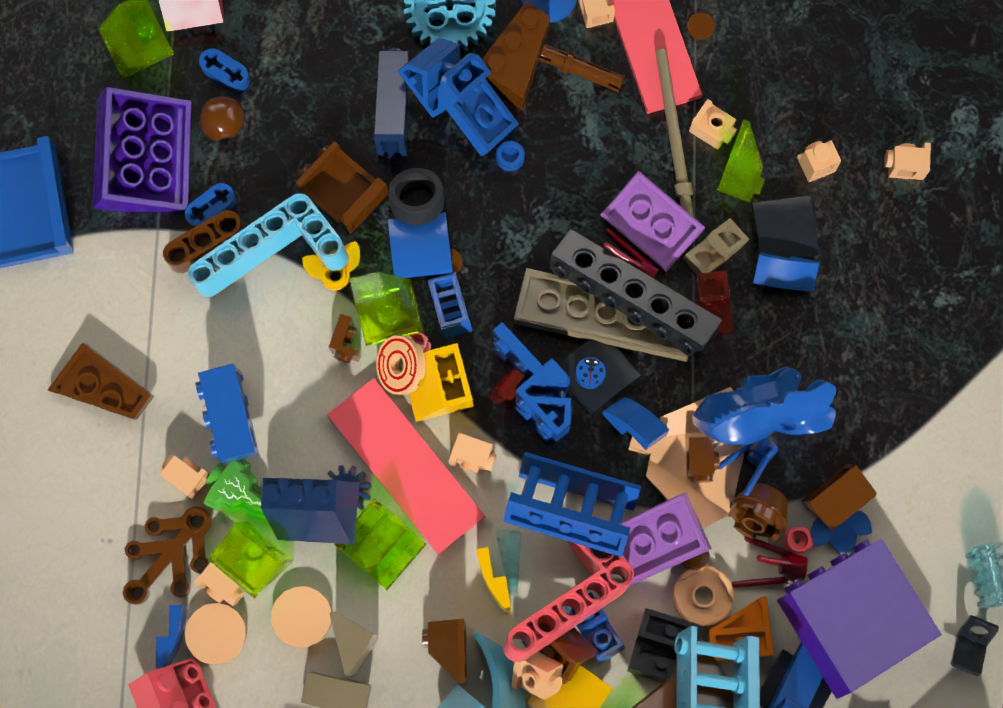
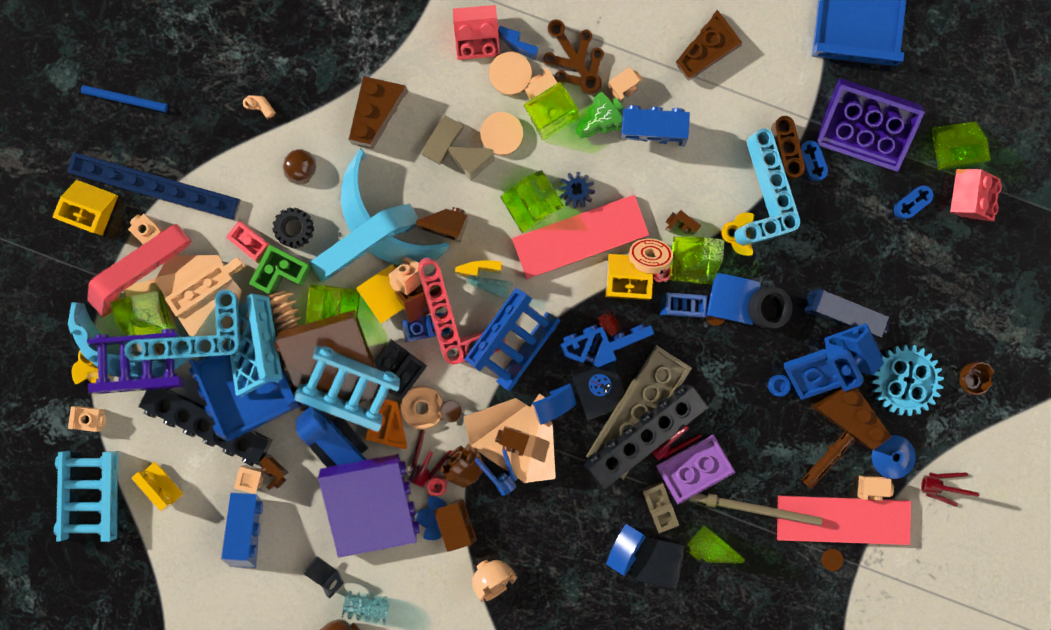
camera: 105 degrees right, 10 degrees up
reddish brown hair [200,96,245,141] -> none
dark blue slope [261,478,359,545] -> none
reddish brown panel [296,141,388,235] -> none
light nougat brick [449,433,497,473] -> none
medium lavender tile [621,492,712,586] -> none
light nougat brick [689,99,737,150] -> none
blue animal [692,366,836,445] -> none
clear red slope [697,271,734,335] -> none
light nougat brick [797,140,841,182] -> none
none -> light nougat cylinder [472,560,517,602]

